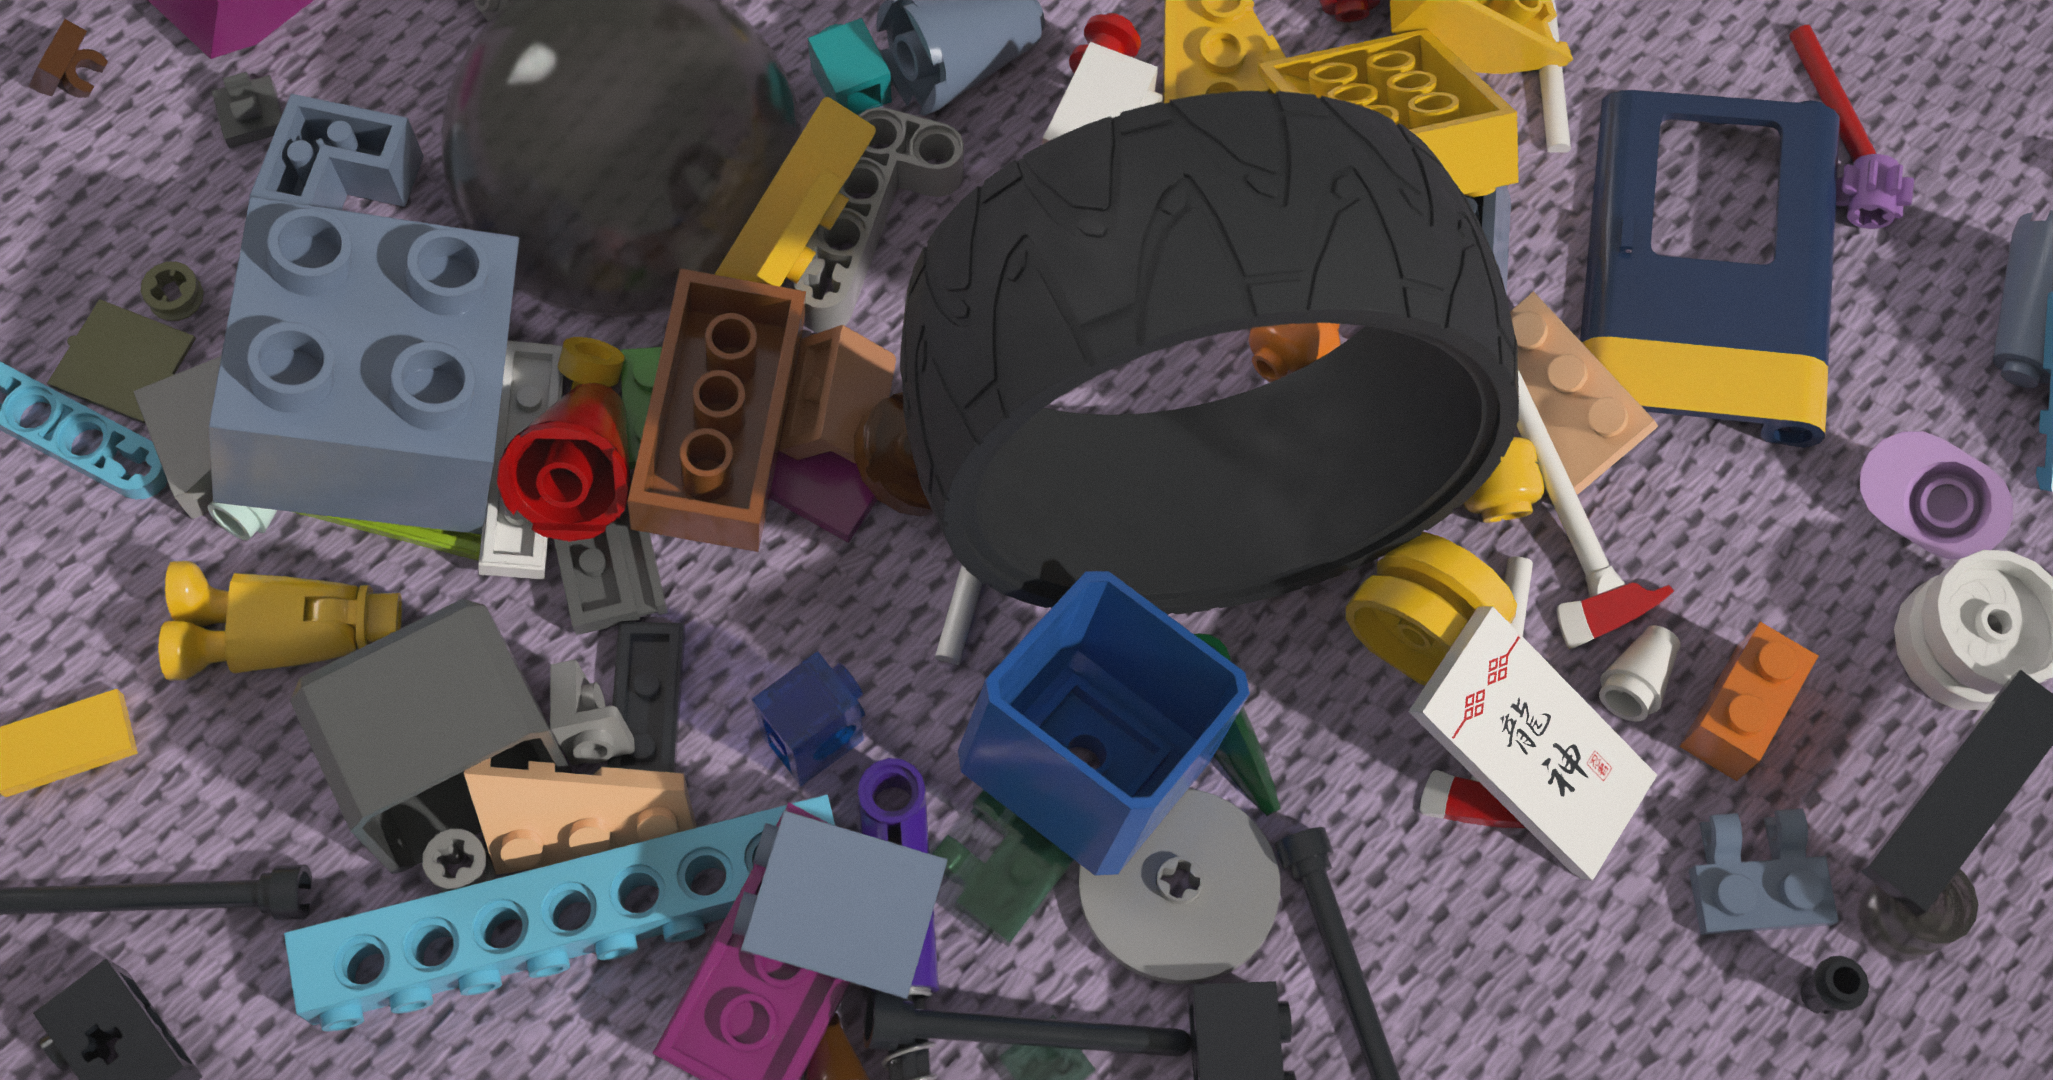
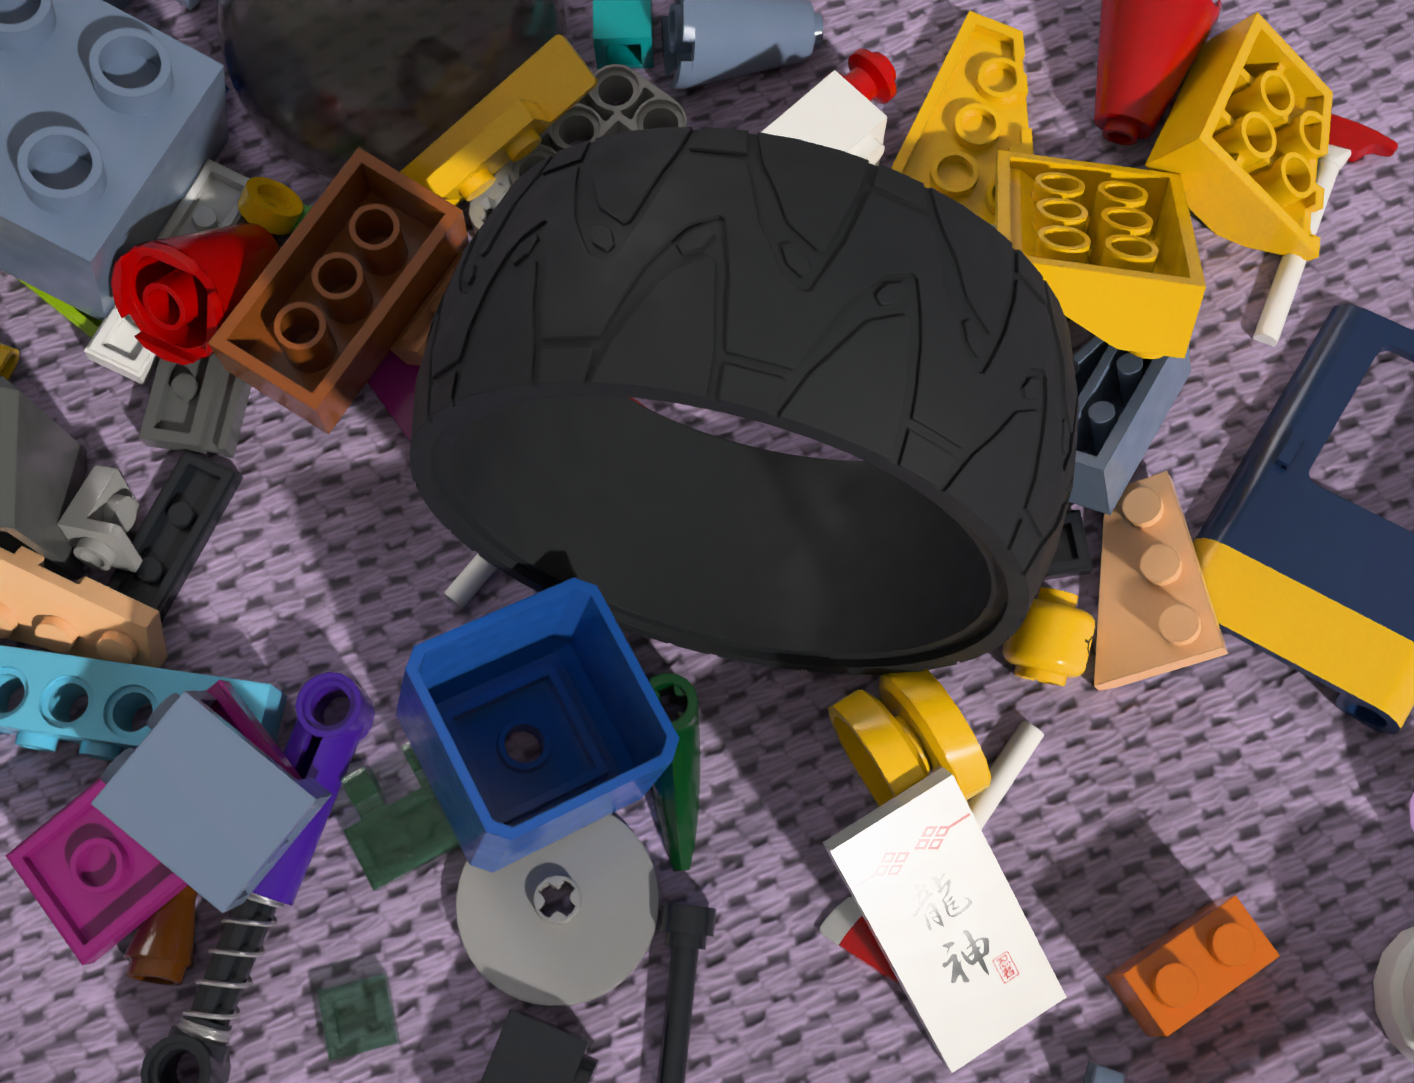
camera: 30 degrees right, 5 degrees up
clear blue brick [751,651,866,787] -> none
black piece [863,991,1191,1057] -> none
white piece [1517,370,1674,649] -> none
white cone [1599,625,1681,722] -> none

